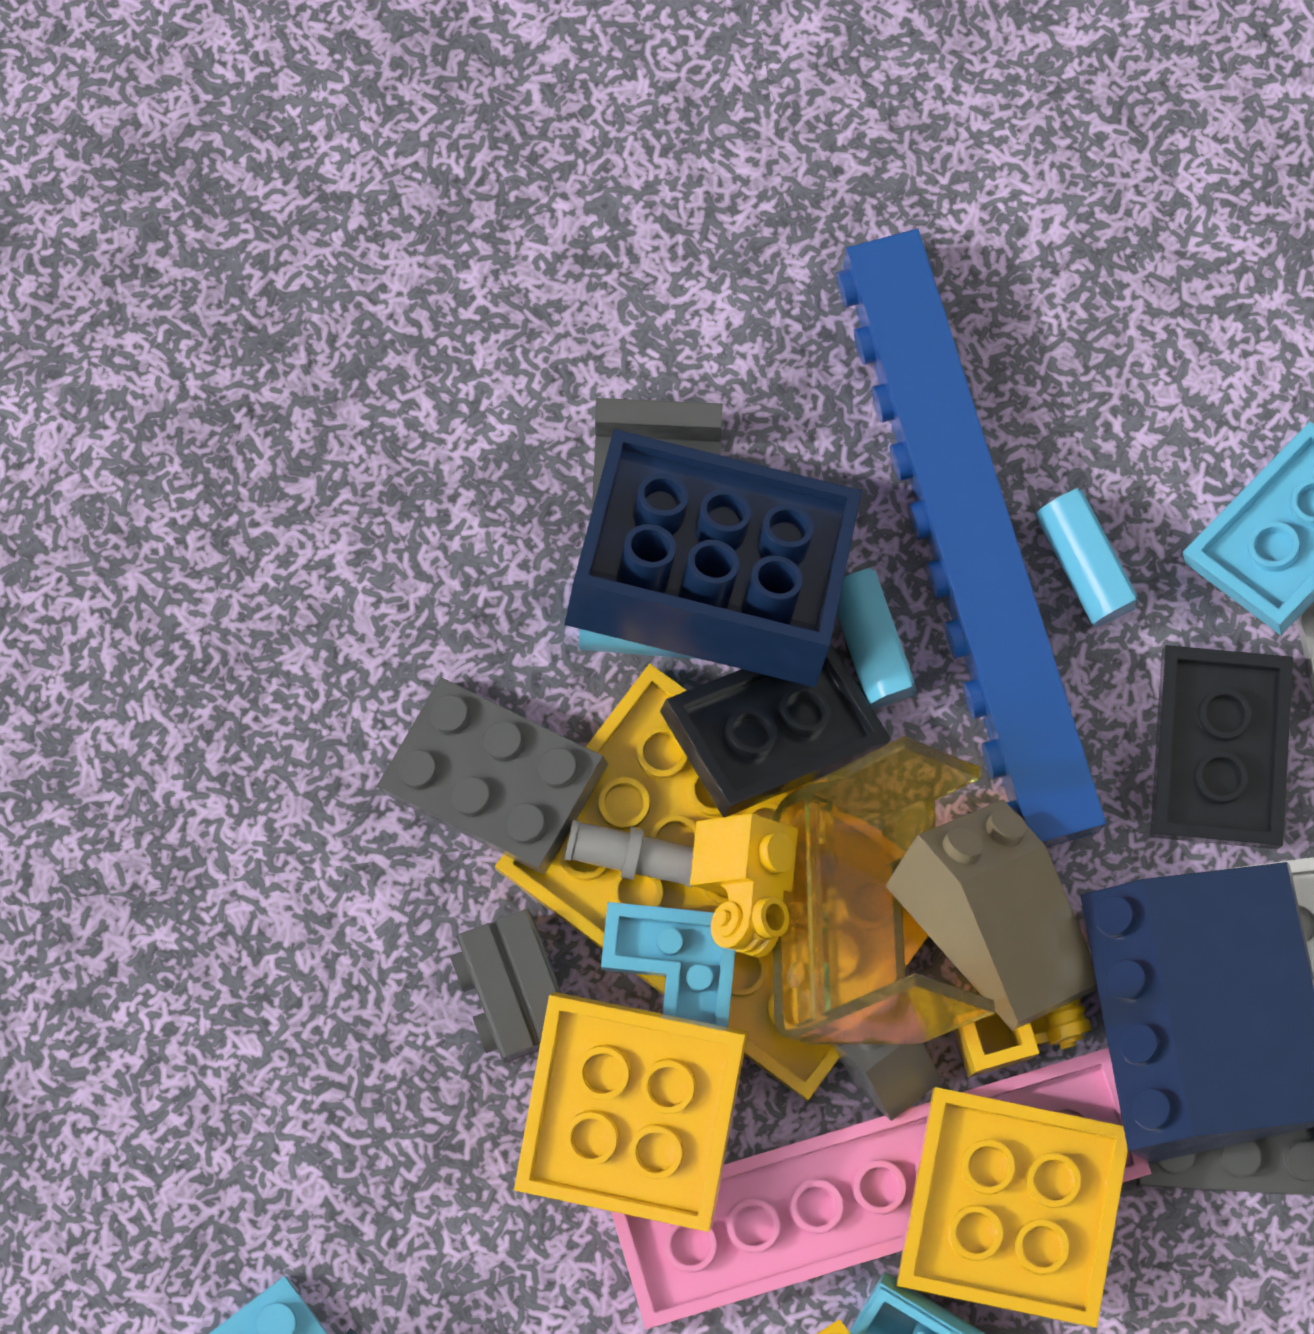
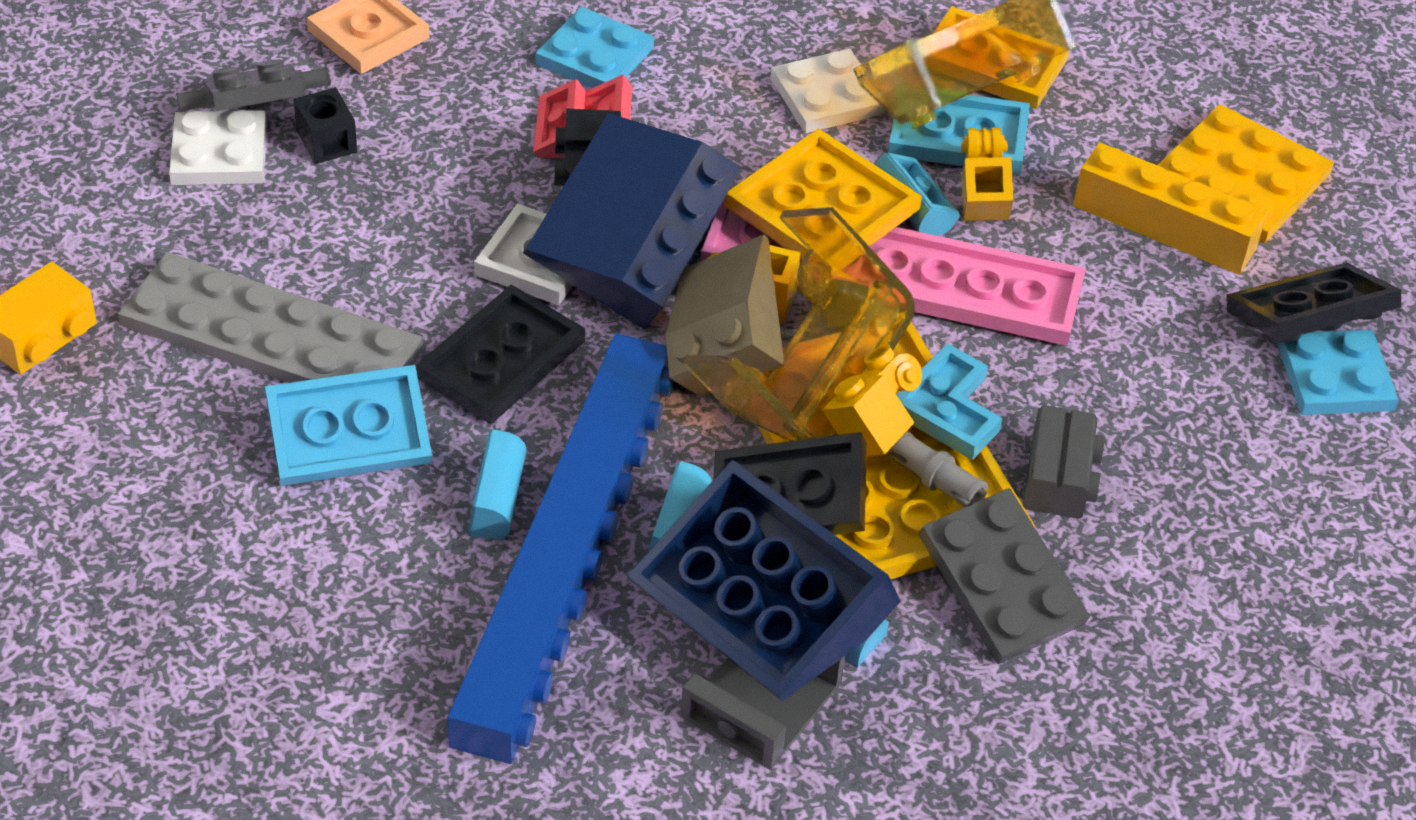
camera: 150 degrees left, 30 degrees down
yellow plate [514,992,748,1232] -> none

